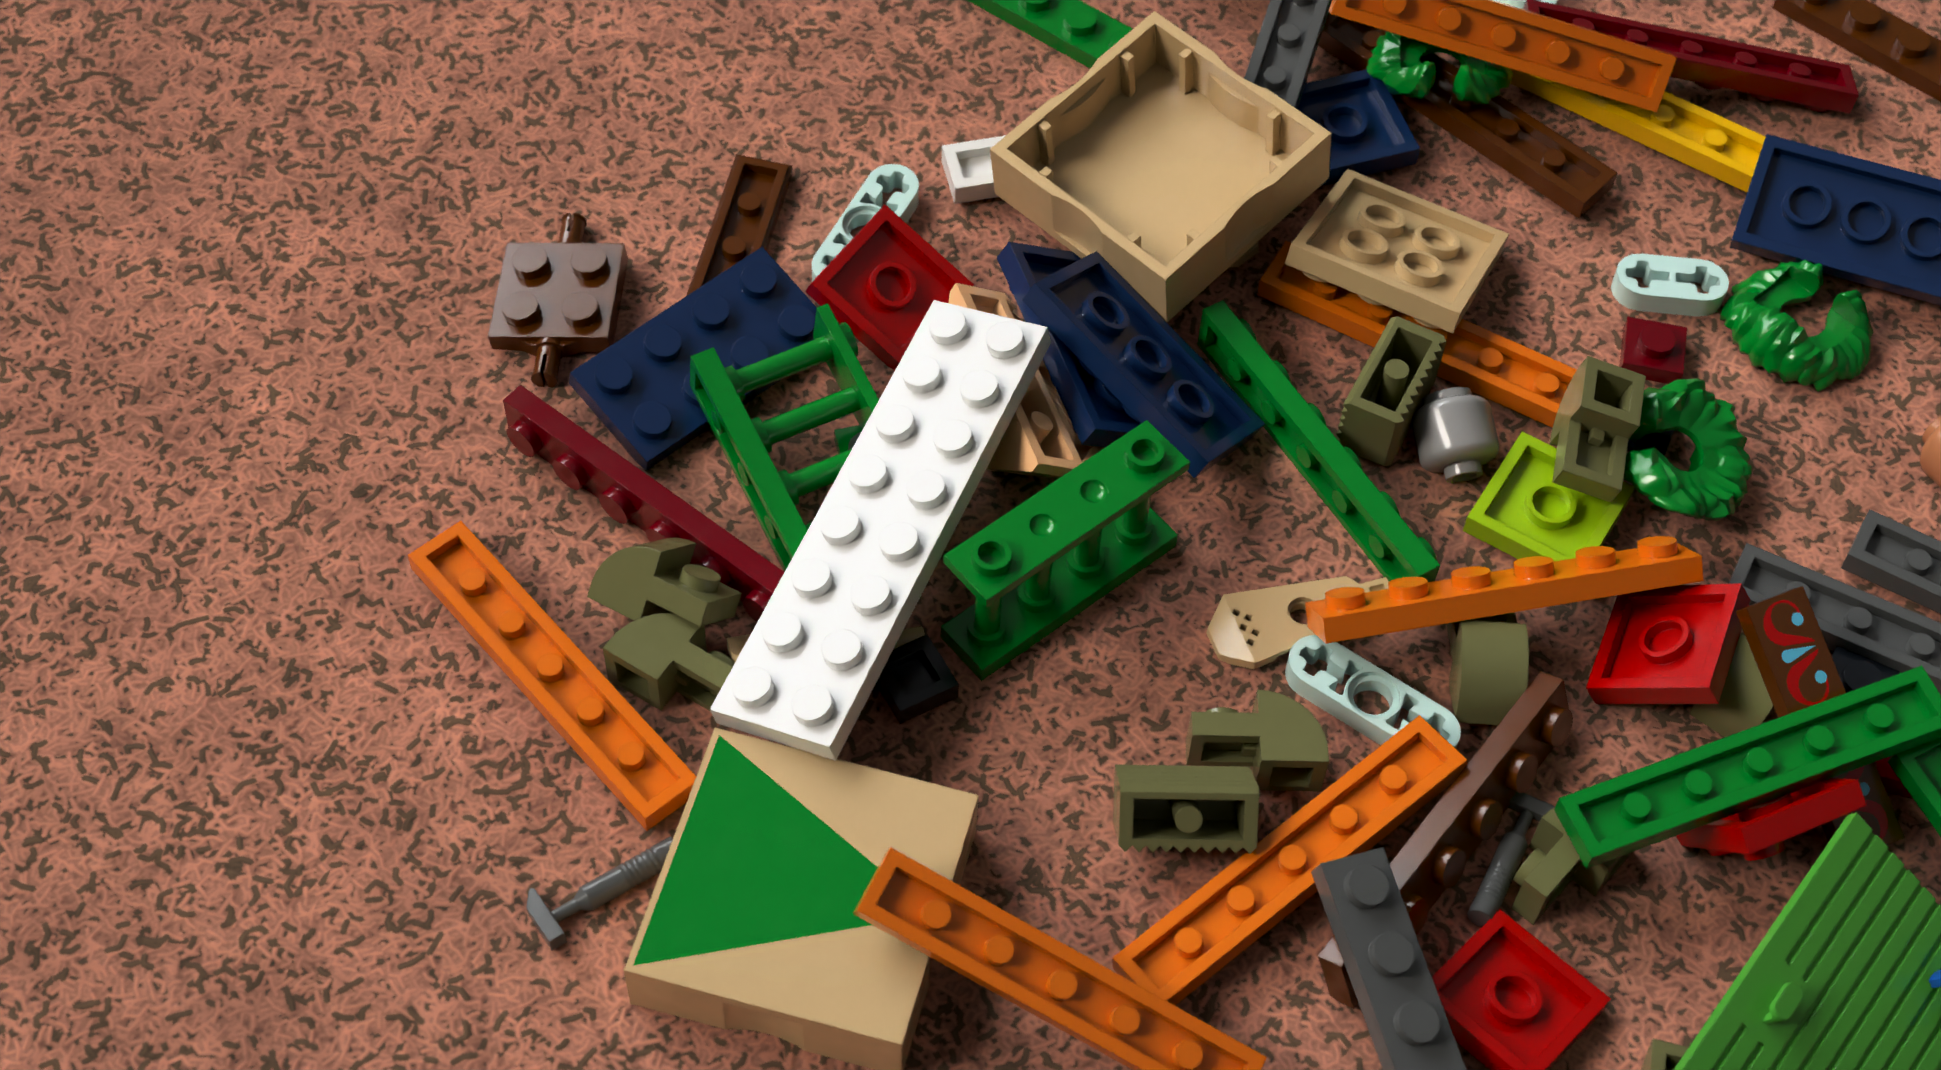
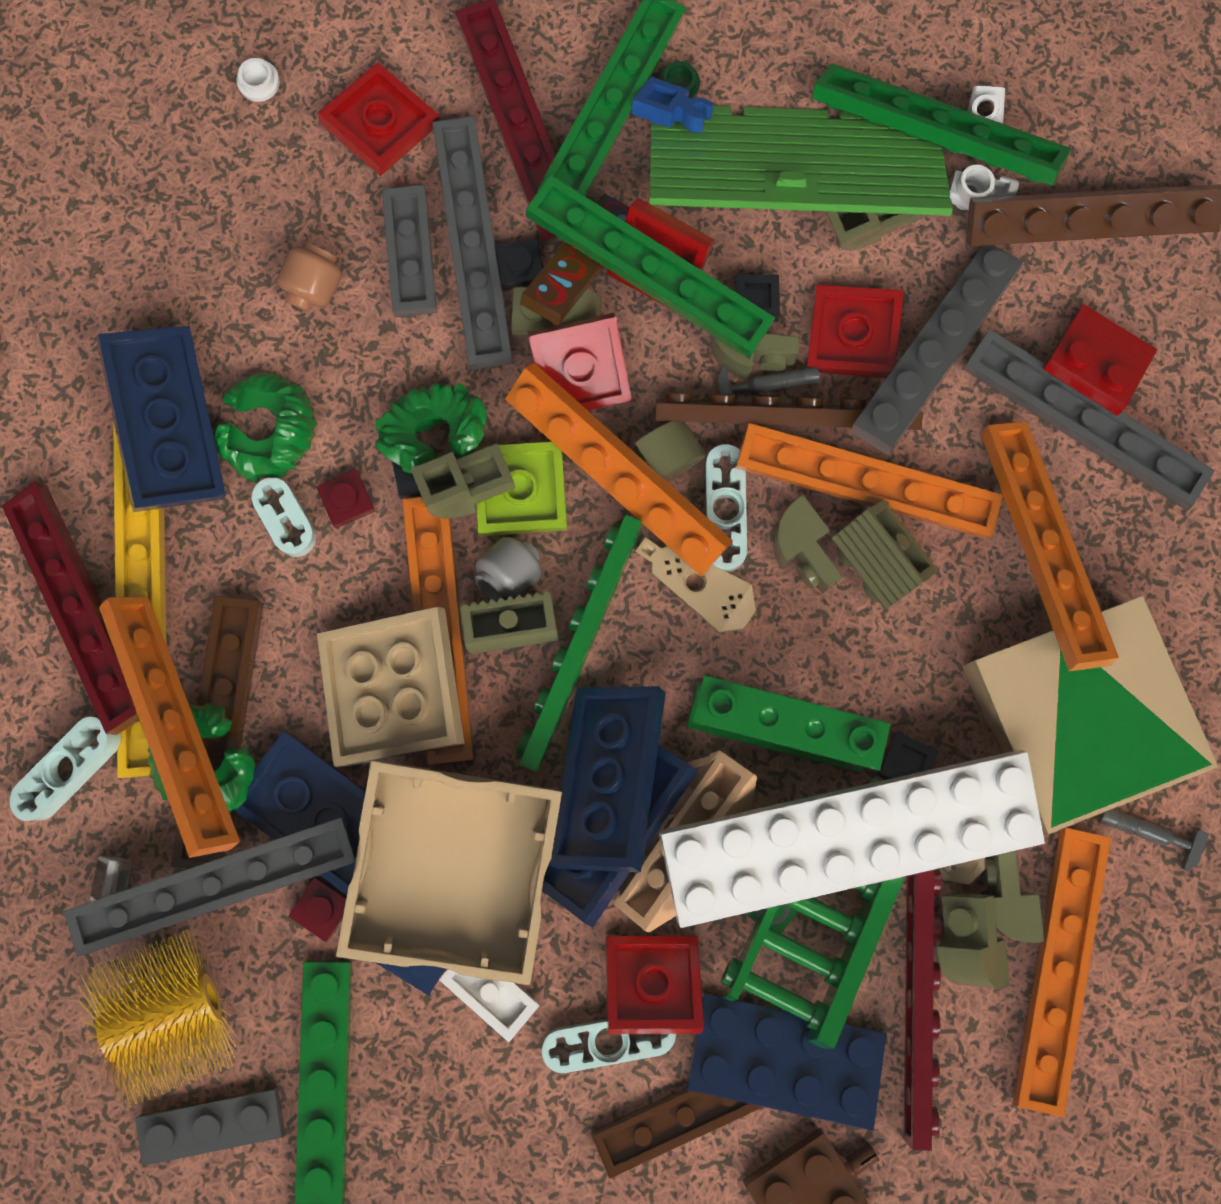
camera: 125 degrees left, 25 degrees up
none -> black plate [734,275,780,322]

